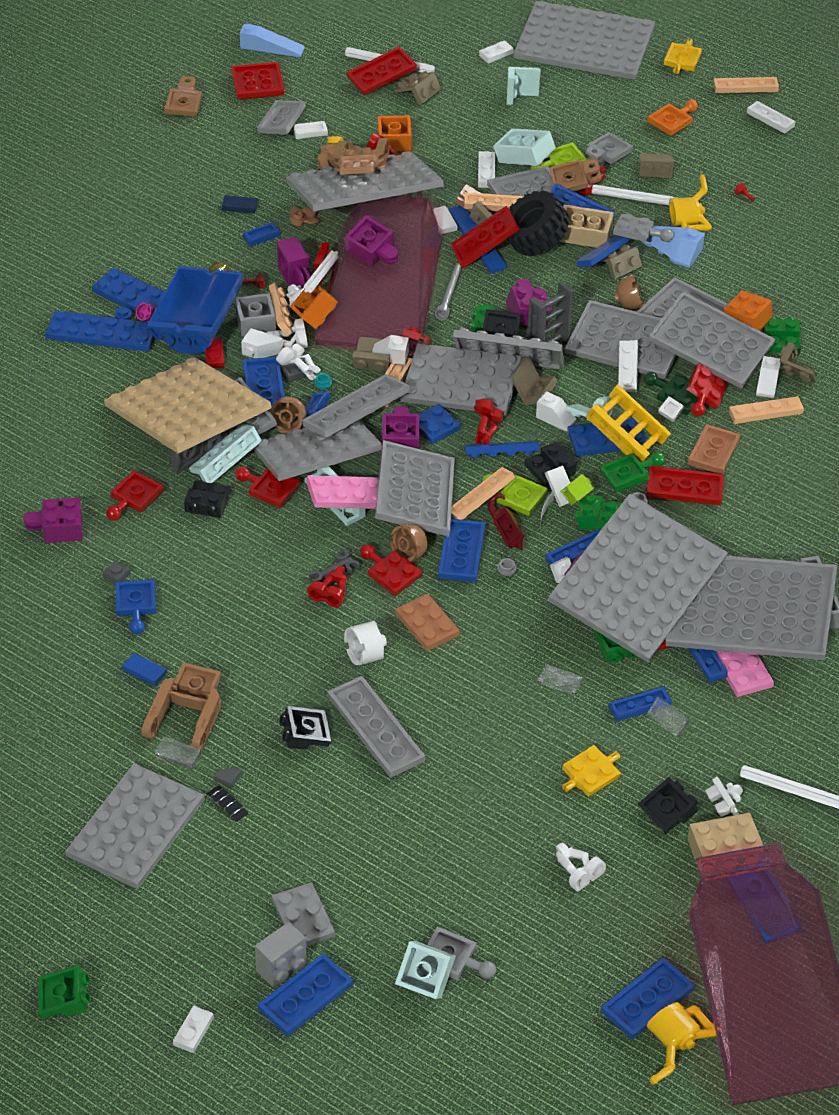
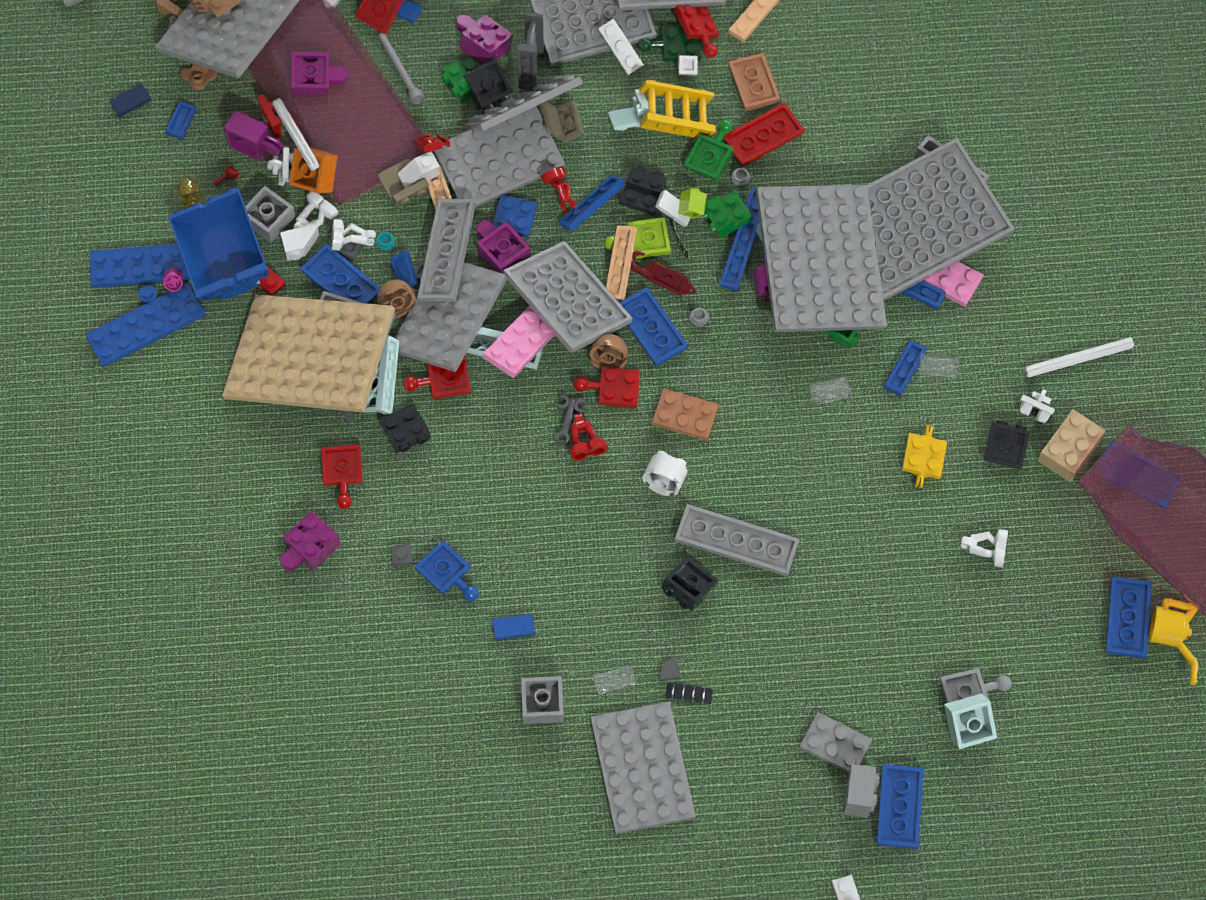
camera: 40 degrees left, 20 degrees up
medium nougat plate [142,662,222,751] -> none
light nougat plate [269,282,292,336] -> none
white slope [536,391,576,431] -> none
white plate [550,557,571,583] -> none
blue plate [567,418,647,457] -> none
none -> light grey brick [521,676,564,724]

